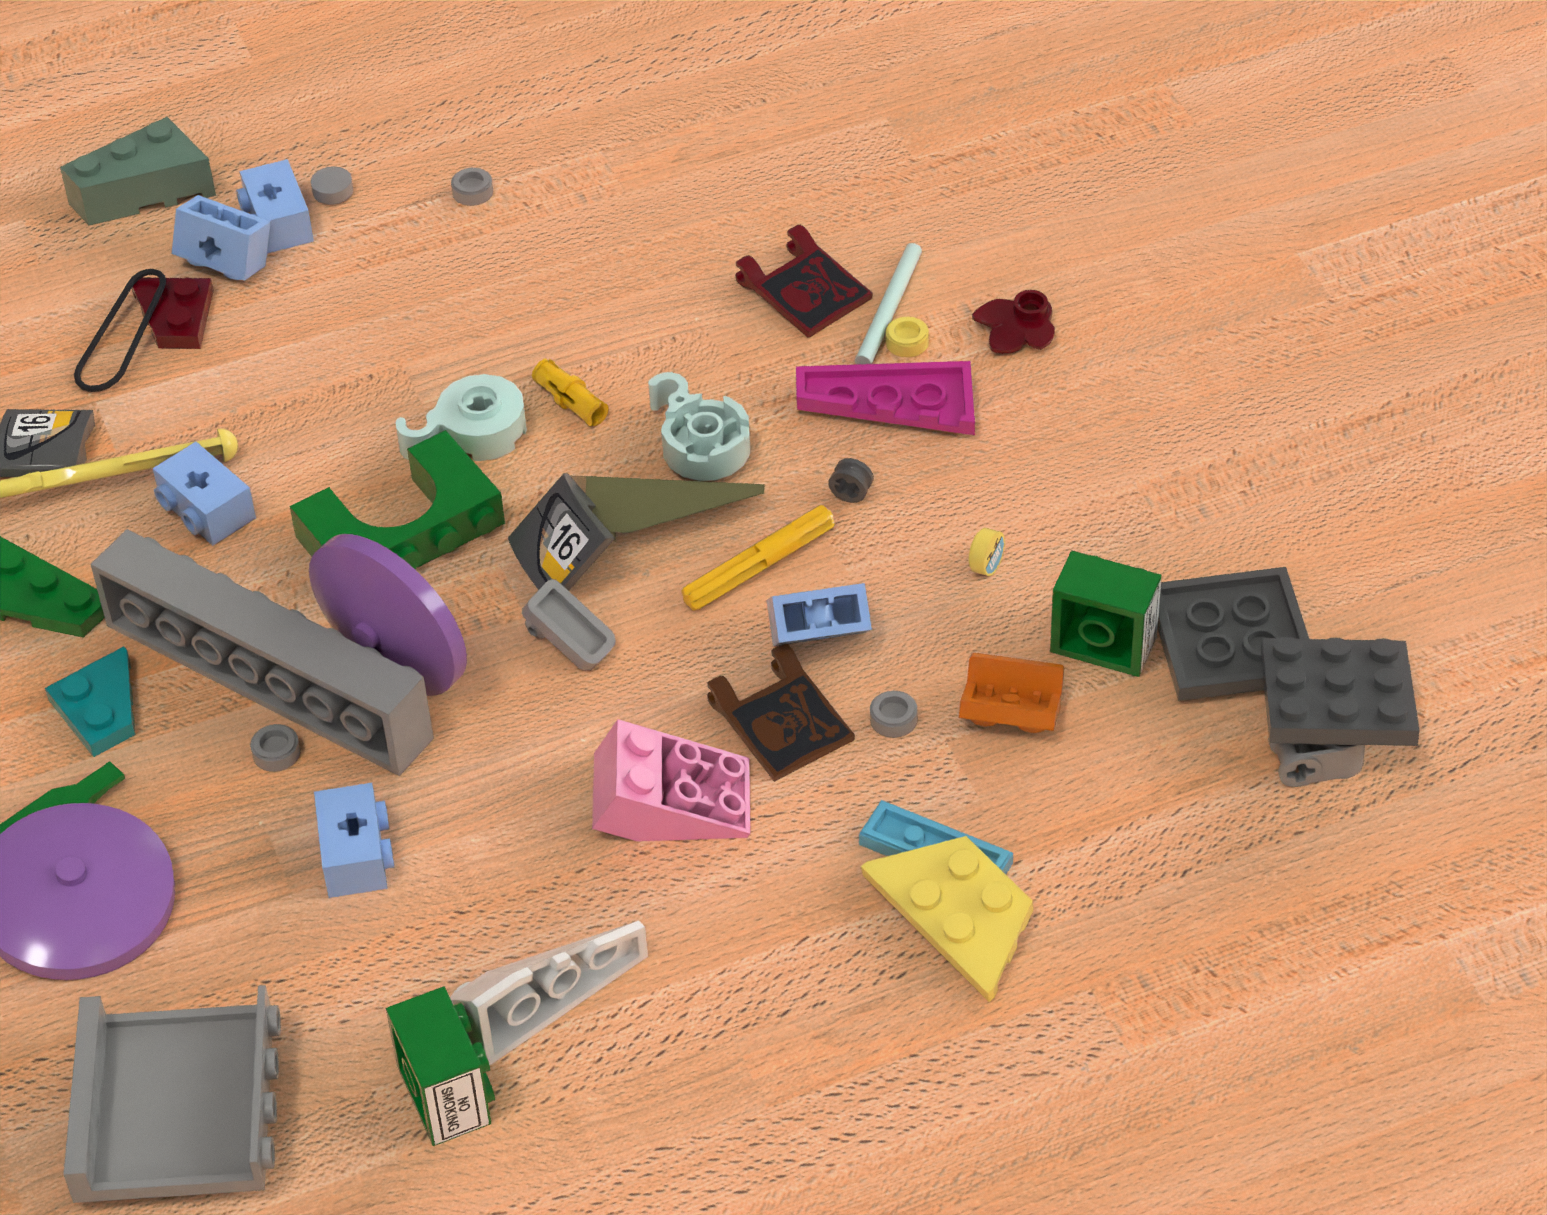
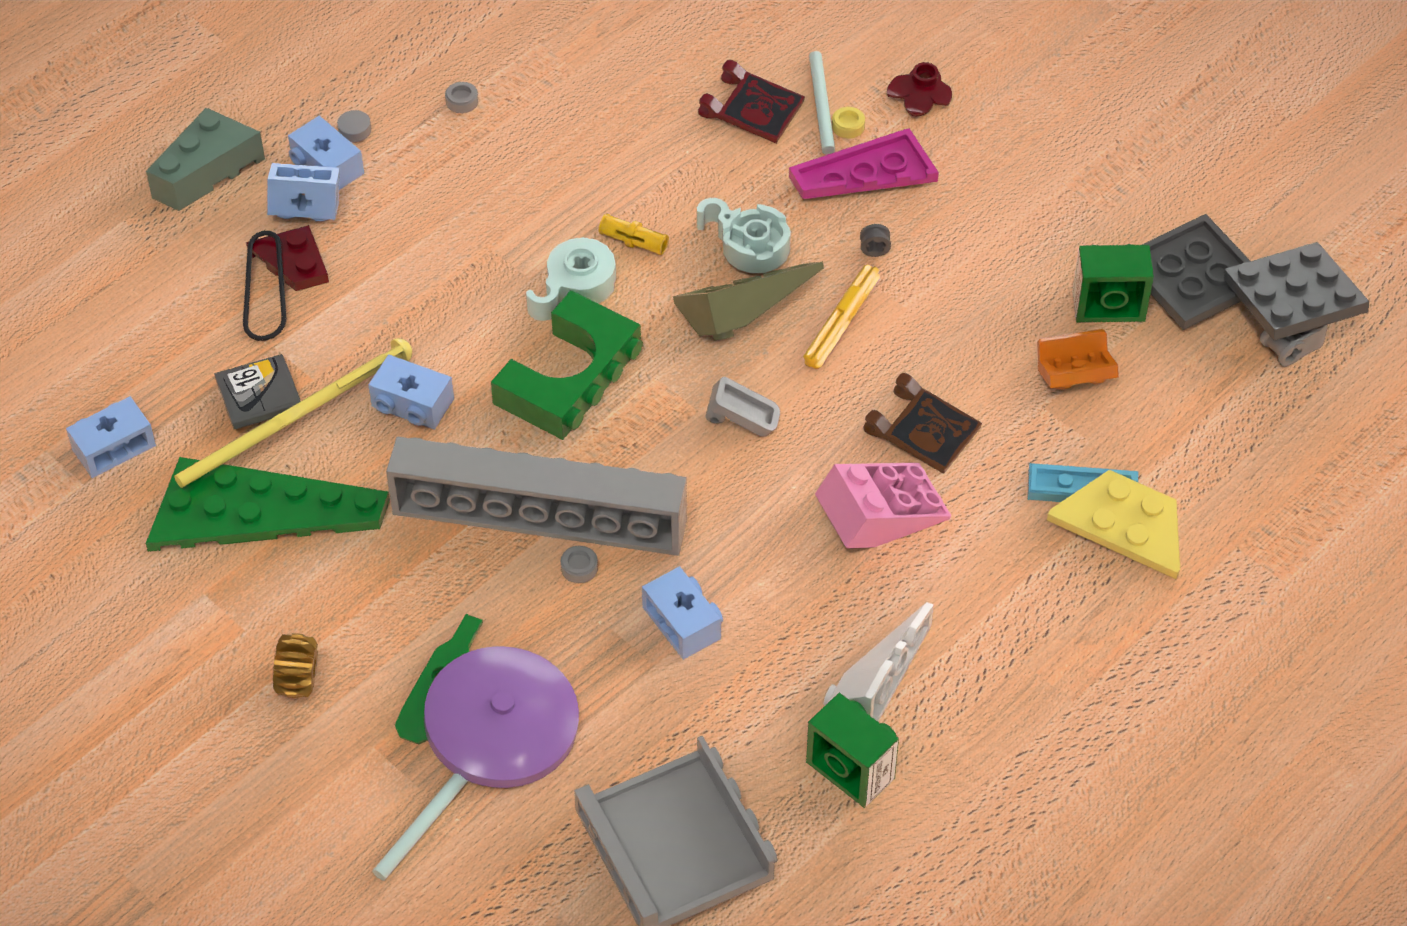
camera: 25 degrees left, 5 degrees up
teal wing [45,646,135,757] -> none
medium lavender dish [309,534,467,696] -> none
dark grey slope [508,473,615,591] -> none
light blue brick [766,583,872,646] -> none
light grey tile [870,691,918,738] -> none
light yellow tile [969,528,1005,576] -> none

